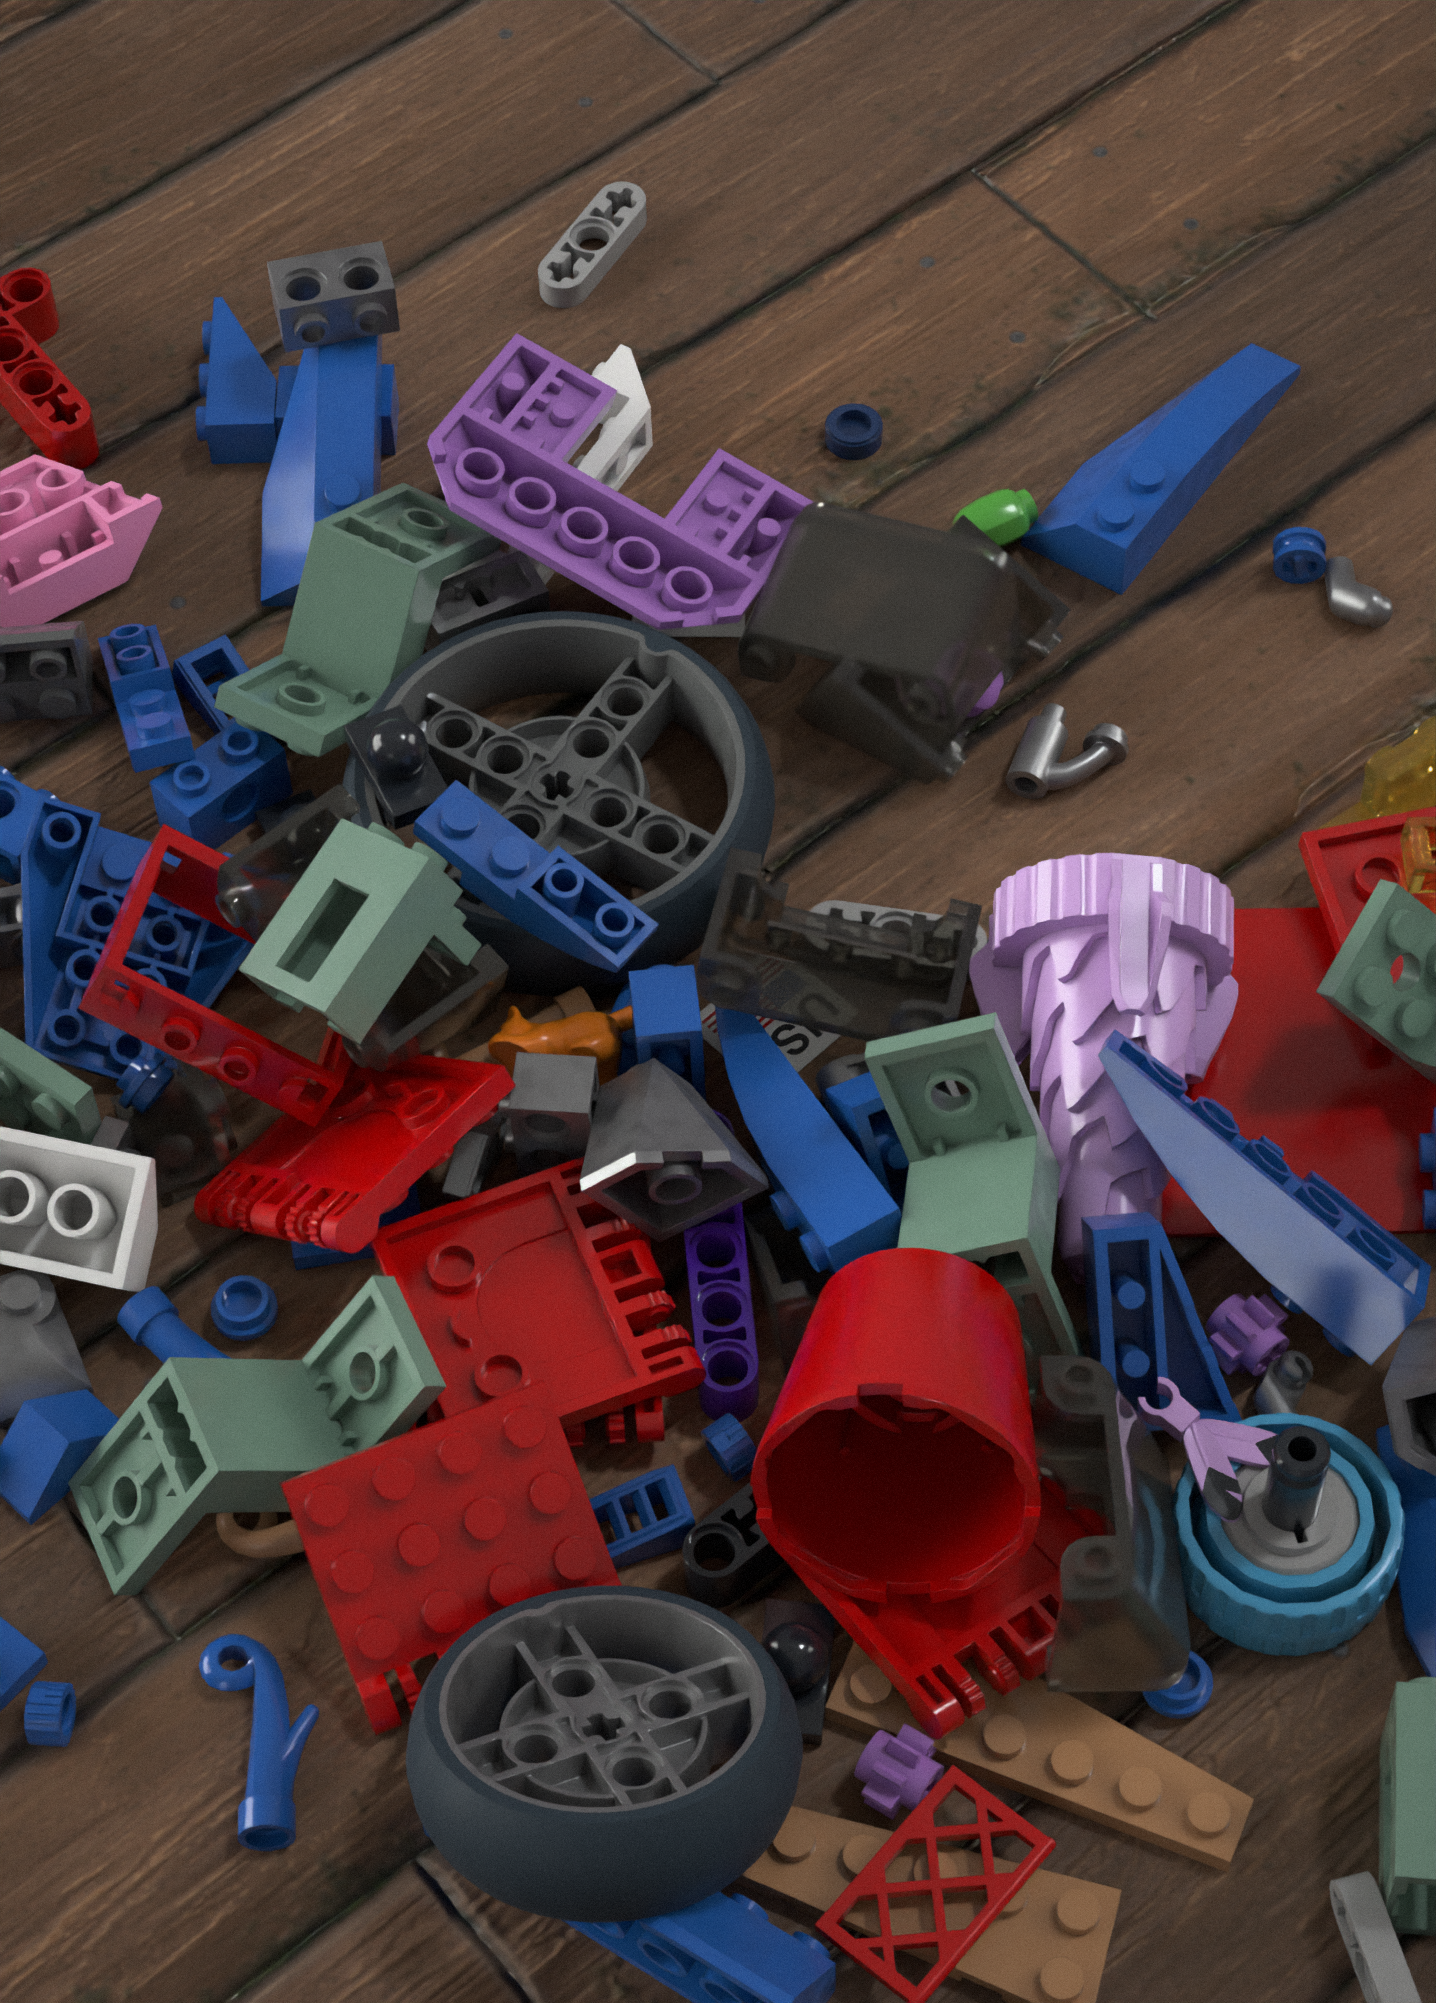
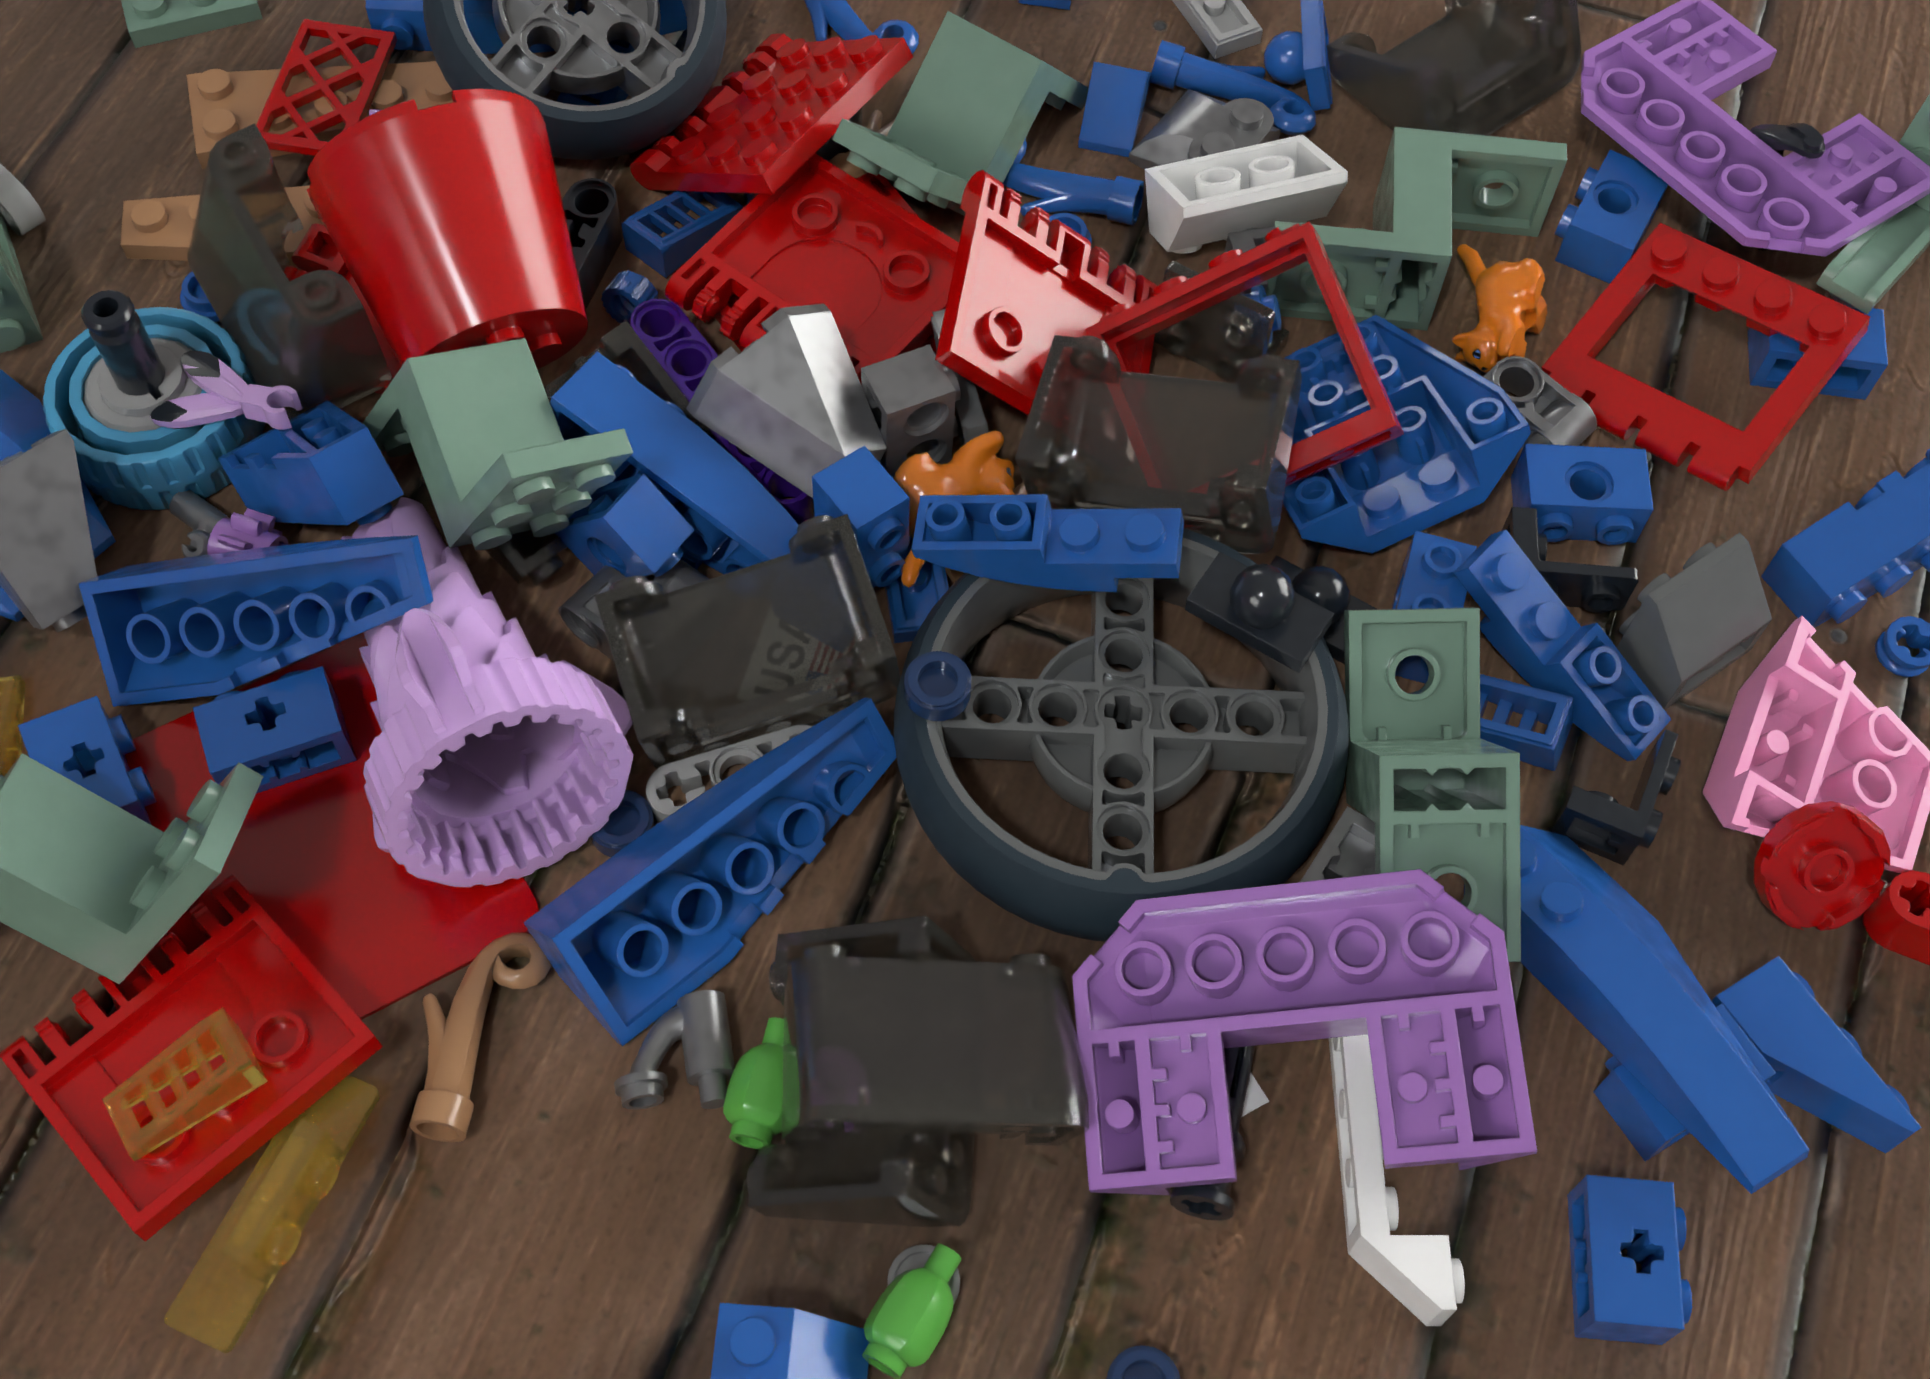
camera: 145 degrees right, 5 degrees up
sand green brick [239,818,482,1044] -> none
flat silver brick [267,241,400,352] -> none
none -> blue brick [193,666,357,794]
none -> medium nougat plant [409,933,551,1142]
none -> blue wedge [523,697,897,1046]
none -> bright green plant [723,1017,795,1149]
none -> dark blue tile [904,651,971,721]
none -> black bracket [1501,507,1639,613]
none -> black bracket [1550,729,1681,866]
none -> blue brick [1567,1175,1692,1345]
none -> red tile [1754,801,1891,931]

